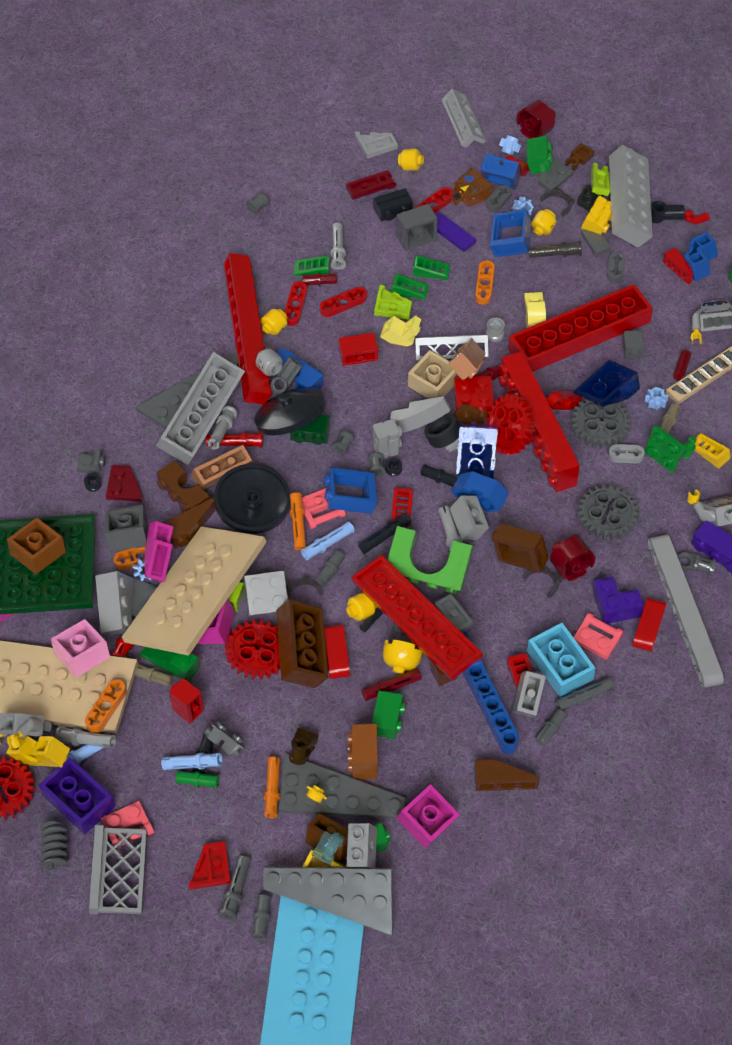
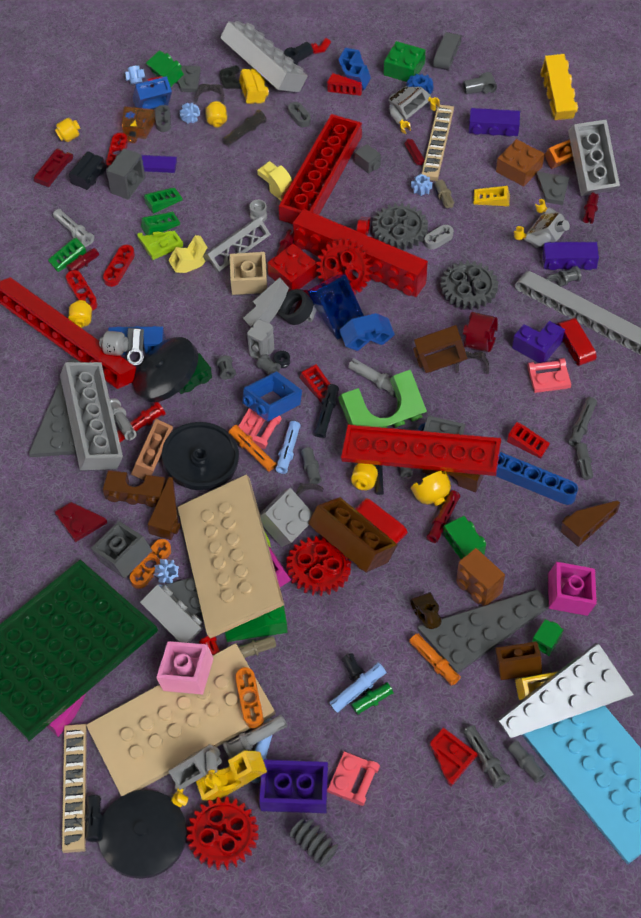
camera: 40 degrees left, 0 degrees up
dark orange brick [7,517,66,574] -> none
dark grey bracket [77,449,105,474] -> none
black bush [84,473,102,492] -> none
light grey fence [89,825,146,914] -> none
dark pink slope [145,521,173,582] -> none
red brick [169,678,204,724] -> none
dark grey hinge [203,719,245,757] -> none
yellow plate [306,785,327,803] -> none
clear light blue piece [312,831,344,865] -> none
red brick [338,333,378,366] -> none
light grey brick [347,823,377,868] -> none
light grey wing [354,132,398,159] -> none
black pin [420,464,458,487] -> none
light grey fence [441,89,487,147] -> none
nougat brick [449,338,486,380] -> none
light grey brick [450,495,489,541] -> none
reddish brown plate [453,404,489,425] -> none
orange beam [475,260,495,305] -> none
blue window [490,209,532,257] -> none
light grey brick [512,671,546,717] -> none
dark red brick [516,100,556,139] -> none
medium azure brick [527,623,596,697] -> none
reddish brown plate [566,143,595,170] -> none
clear blue slope [574,360,640,407] -> none
dark grey tile [581,229,611,256] -> none
lime hinge [591,163,610,196] -> none
green plate [645,425,697,473] -> none

